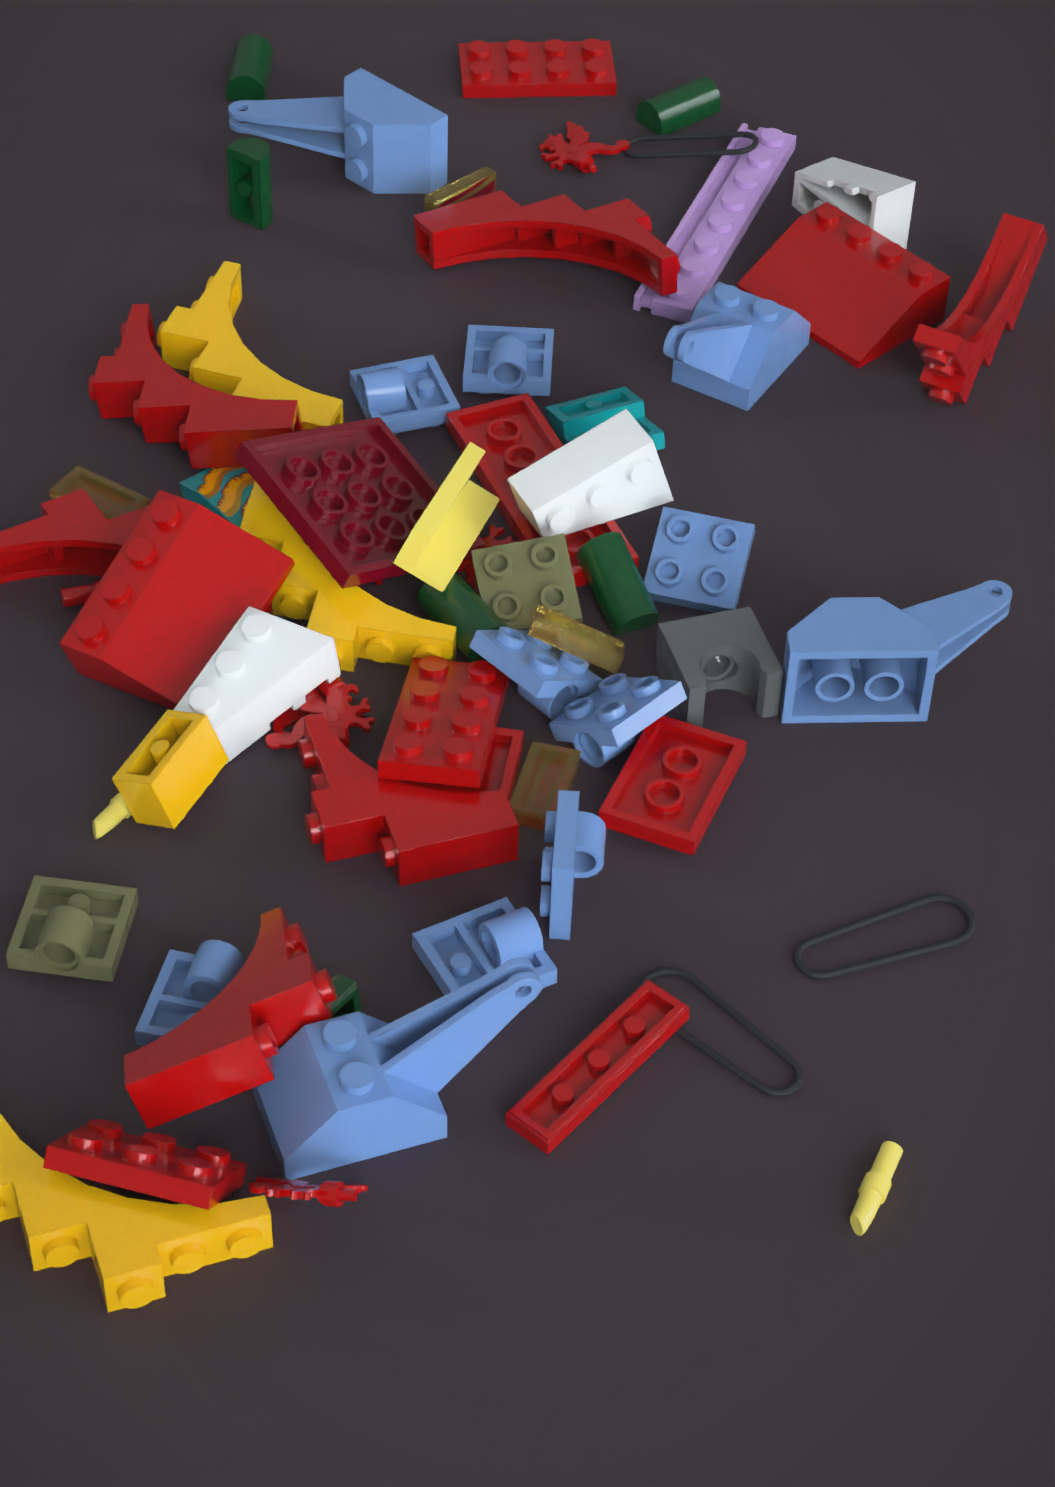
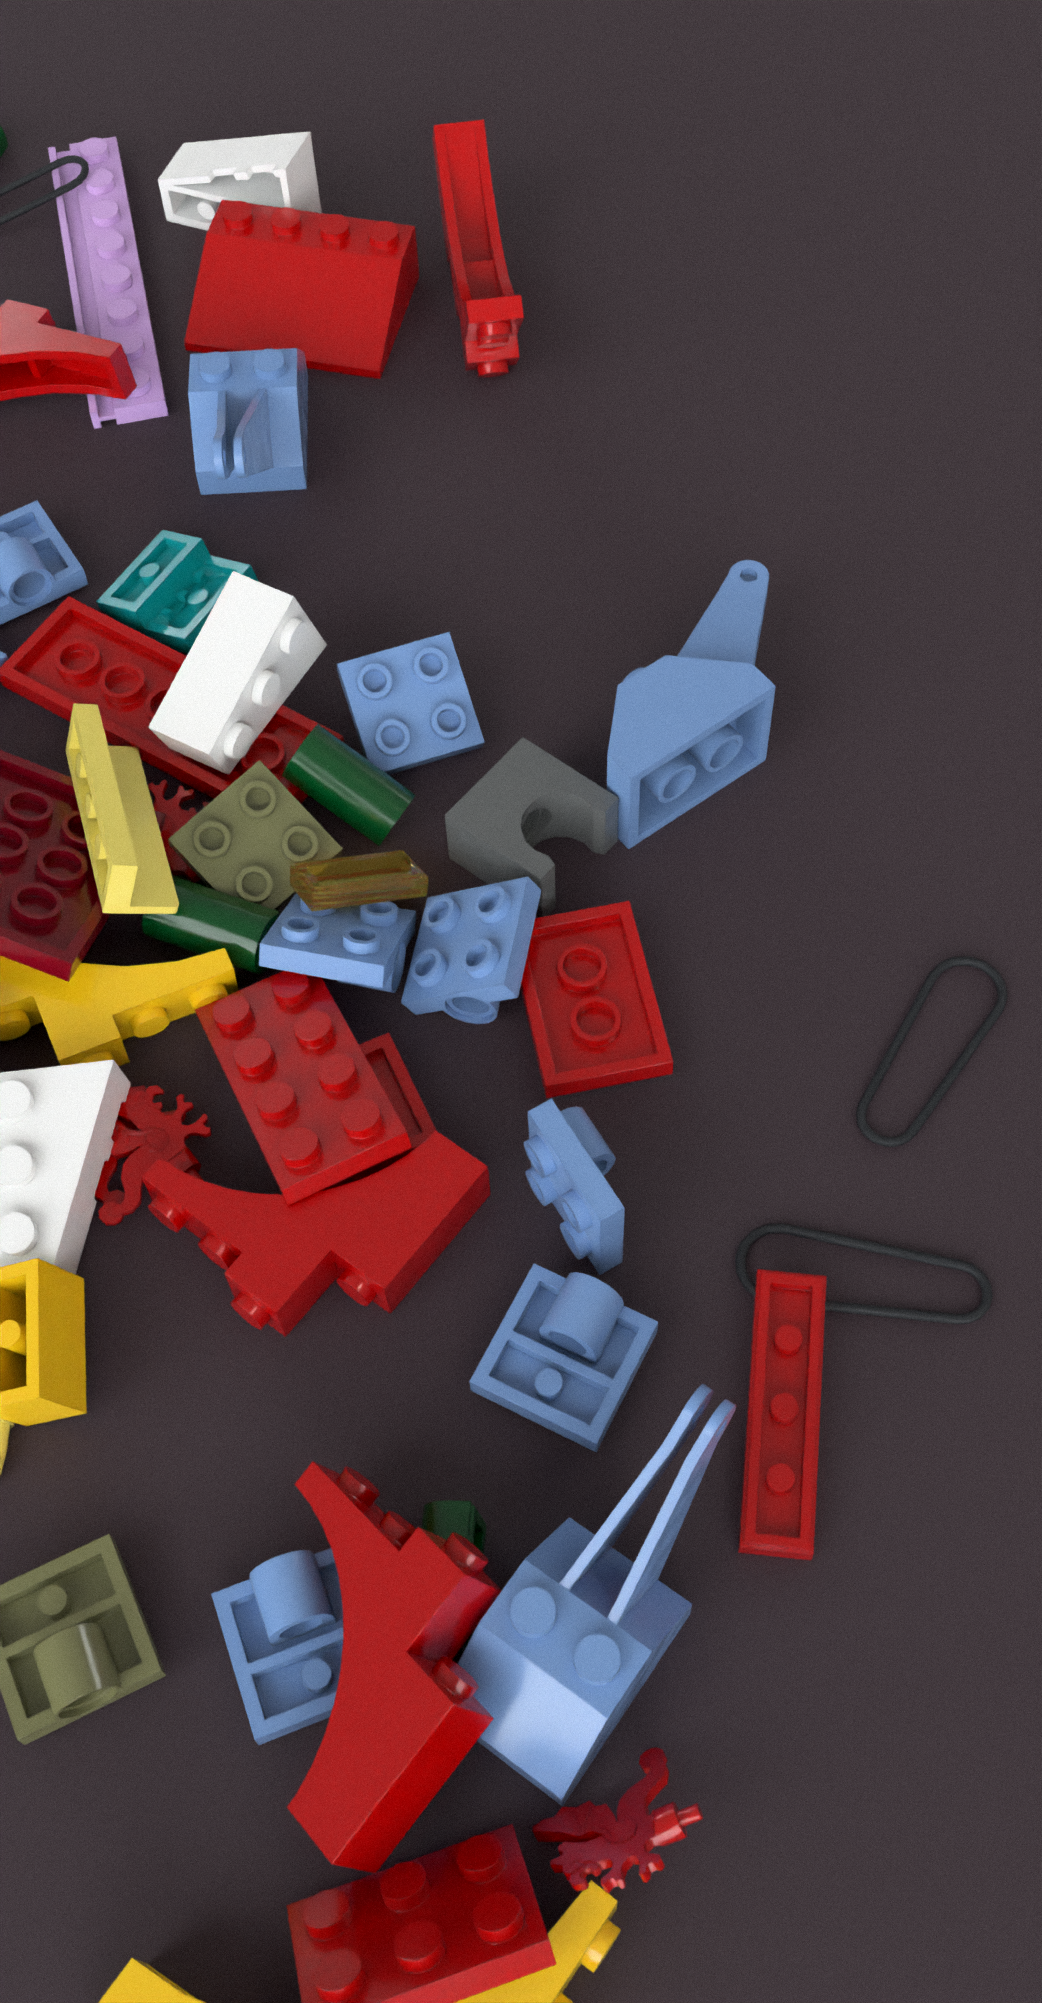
camera: 30 degrees left, 15 degrees up
clear yellow tile [510,741,581,831] -> none

